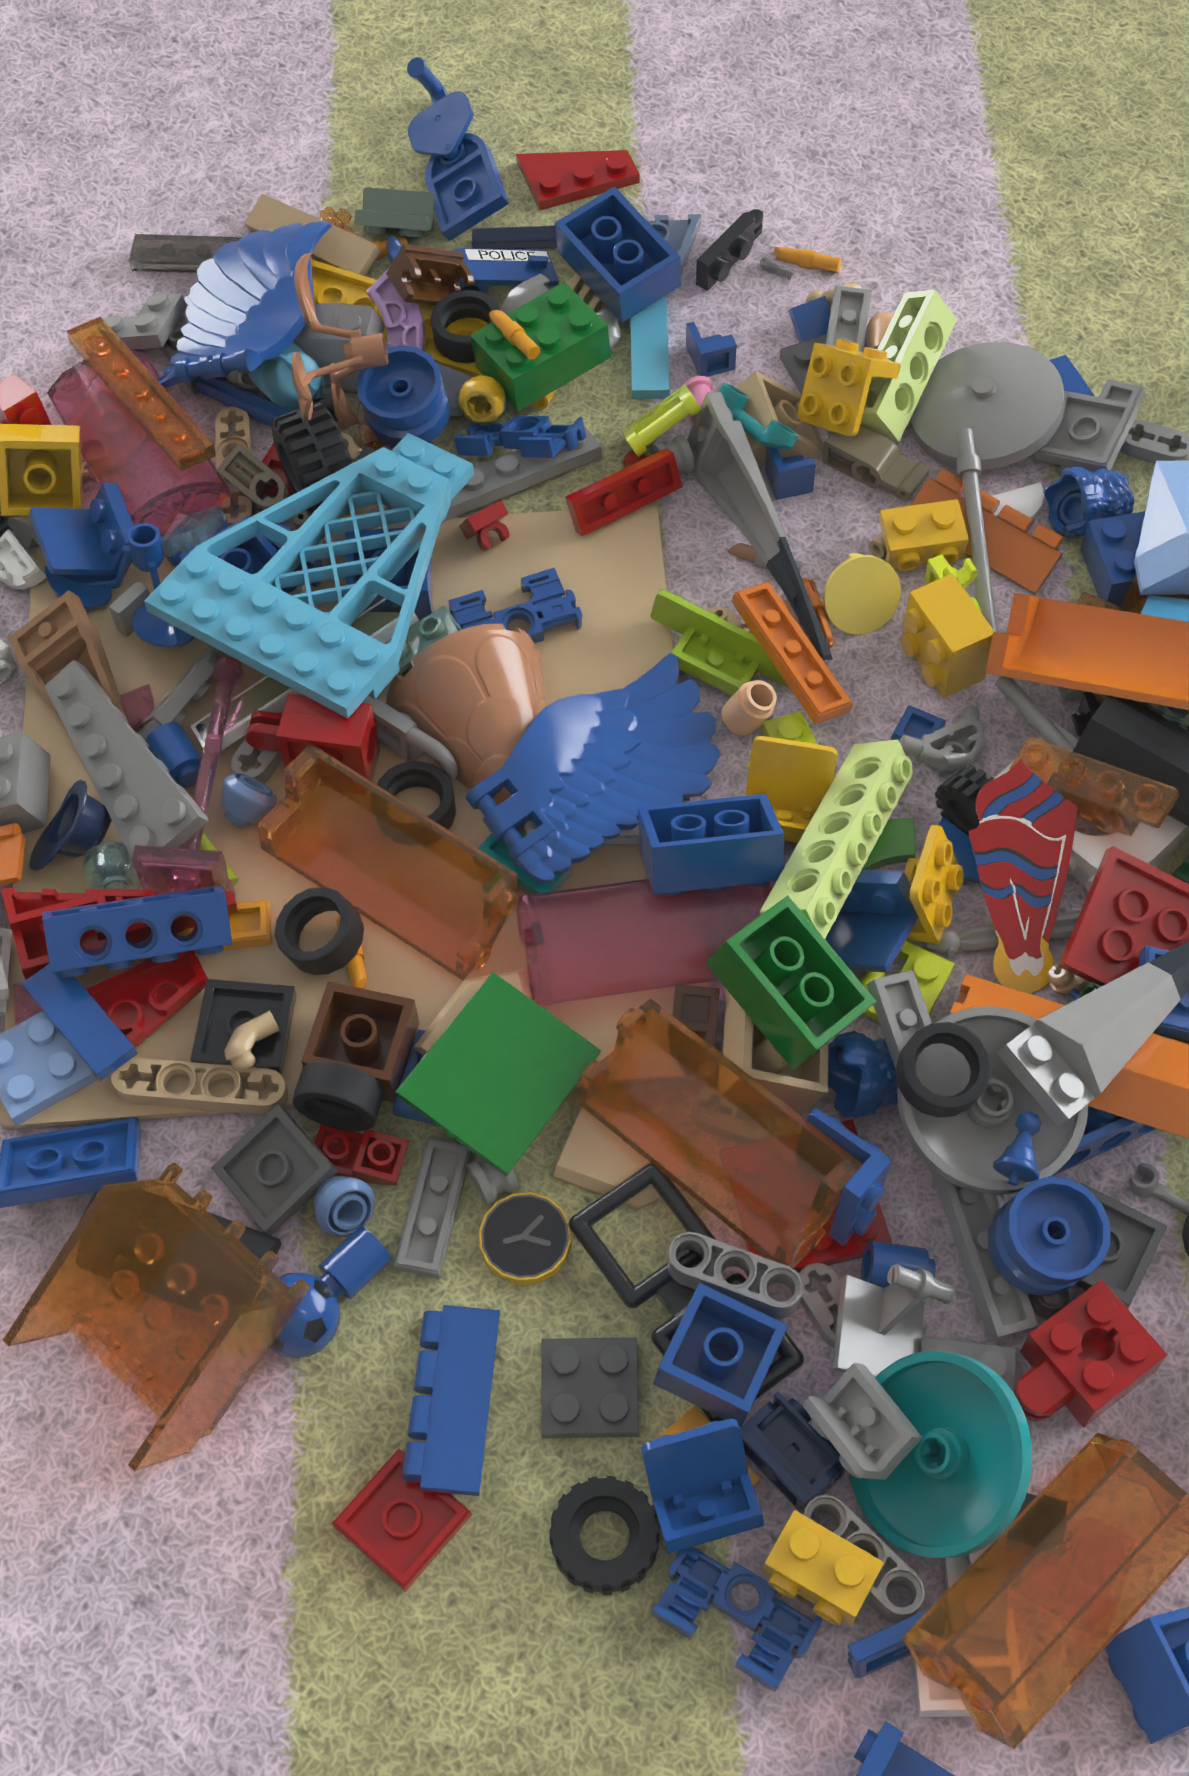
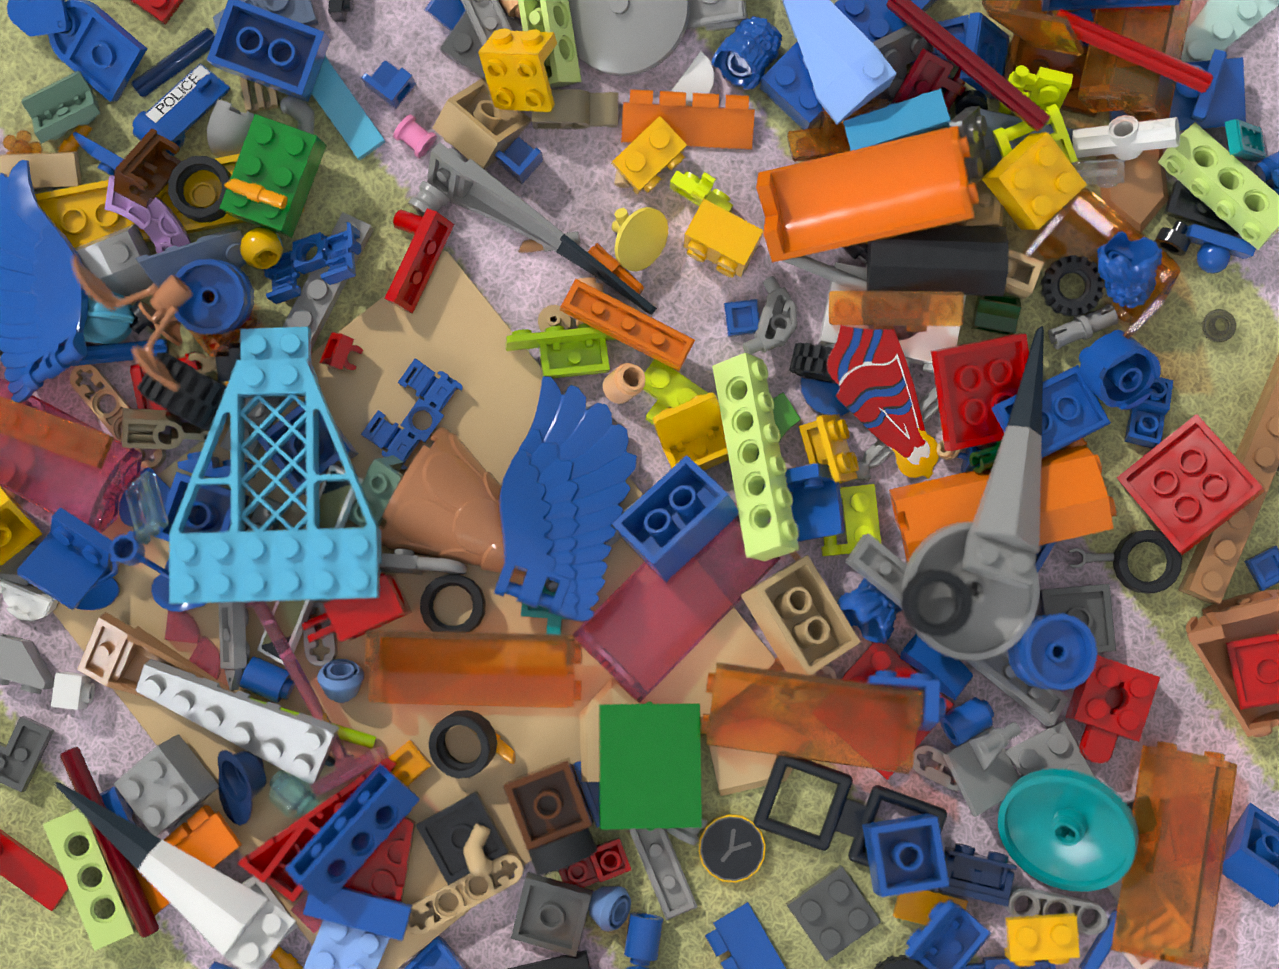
camera: 30 degrees left, 25 degrees up
light grey tile [109,581,150,637] -> none
neon yellow plate [623,384,702,457] -> none
light grey beam [667,1232,803,1319] -> none
reddish brown plate [671,984,720,1076] -> none
green brick [705,895,877,1070] -> none
teal bar [718,382,799,449] -> none
light grey bracket [802,1363,923,1480] -> none
light grey bar [956,428,997,632] -> none
blue piece [993,1111,1042,1186] -> none
none -> clear pink tile [164,611,201,644]
none -> blue slope [900,633,973,700]

